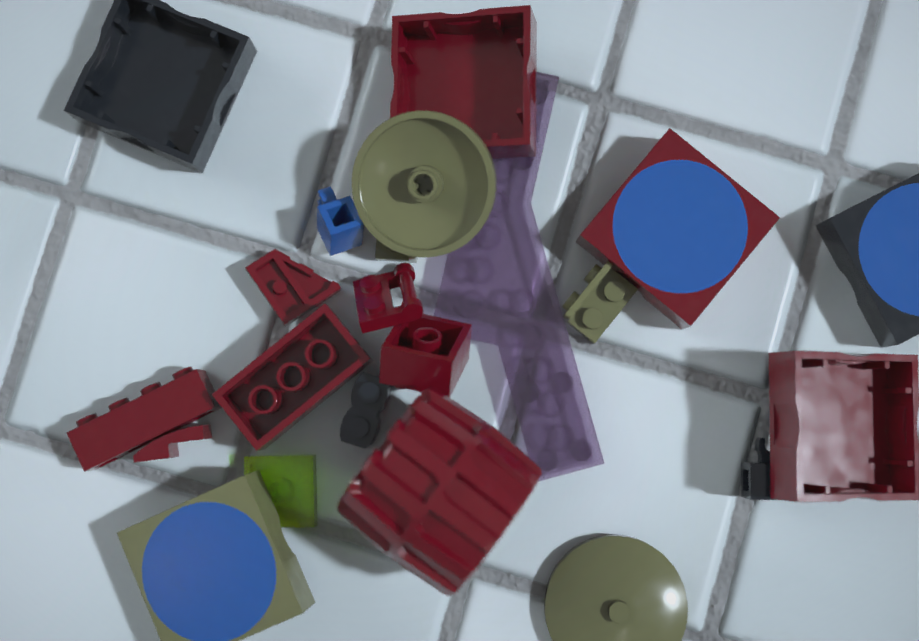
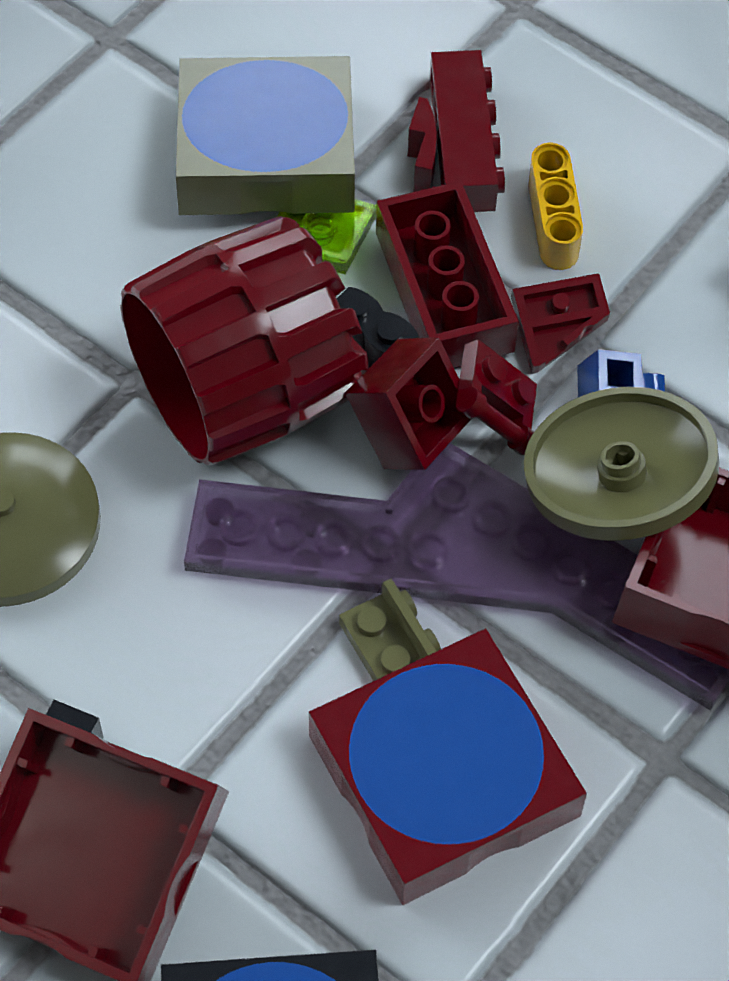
camera: 110 degrees right, 25 degrees down
none -> yellow beam [528,142,583,270]

